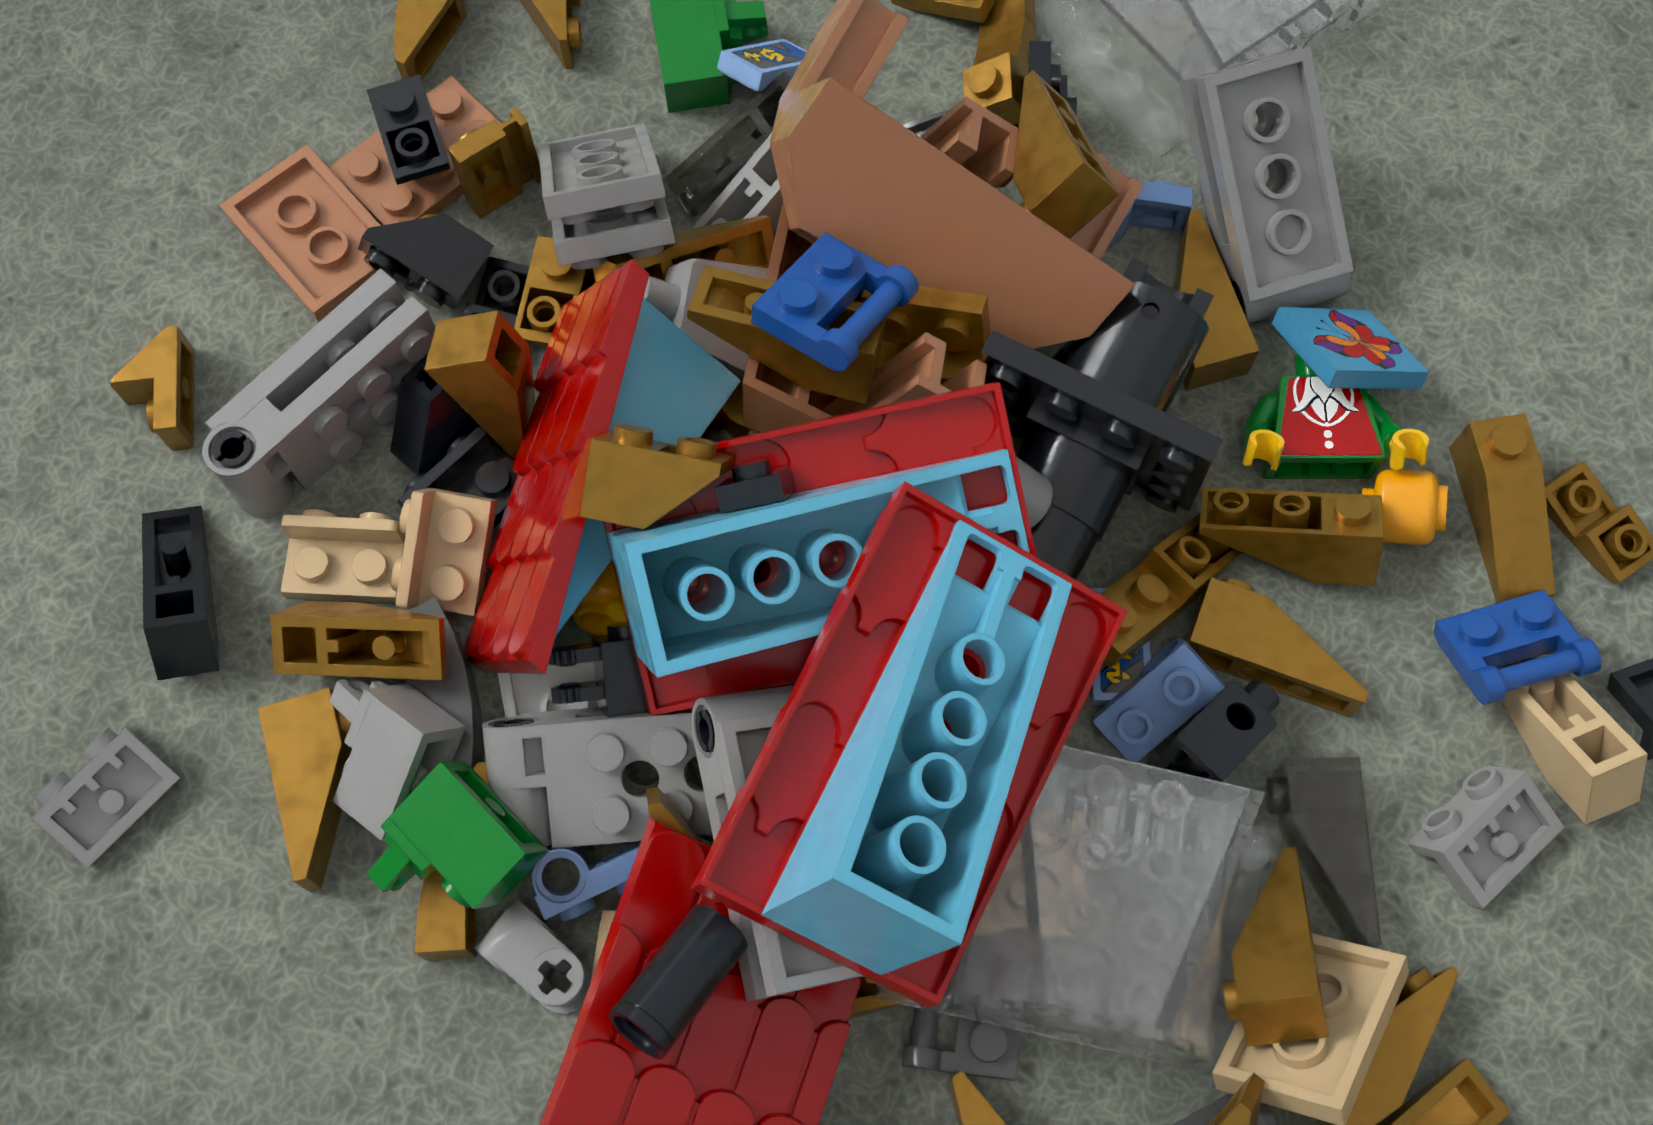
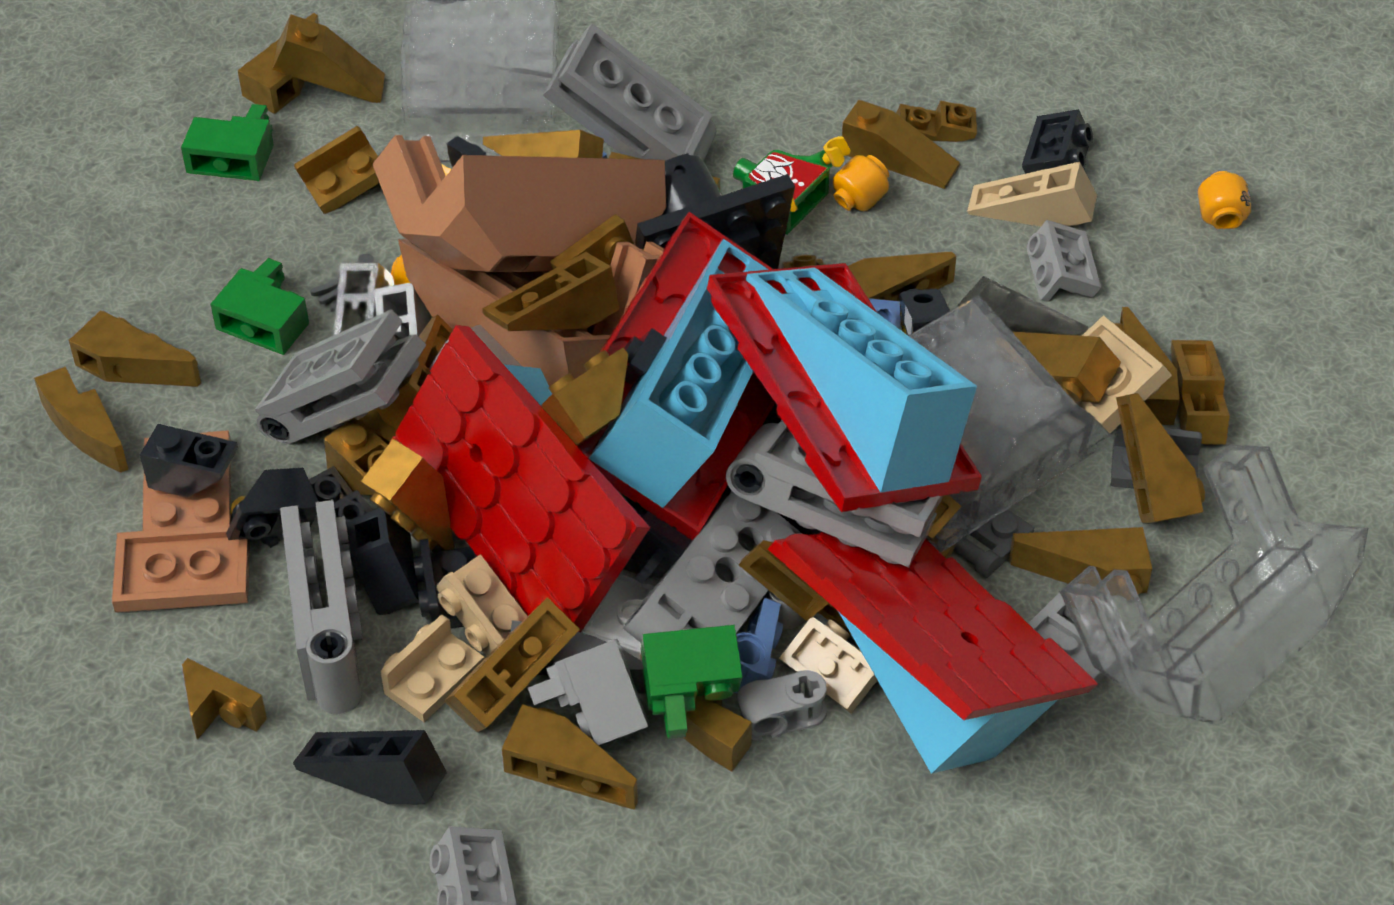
camera: 55 degrees left, 20 degrees down
pearl gold plate [448,107,541,220] -> none
black pin [608,904,748,1059] -> none
light blue tile [717,39,807,92] -> none
blue plate [751,232,919,371] -> none
pearl gold slope [1199,487,1384,587] -> none
dark azure tile [1271,307,1429,389] -> none
blue plate [1434,590,1601,705] -> none

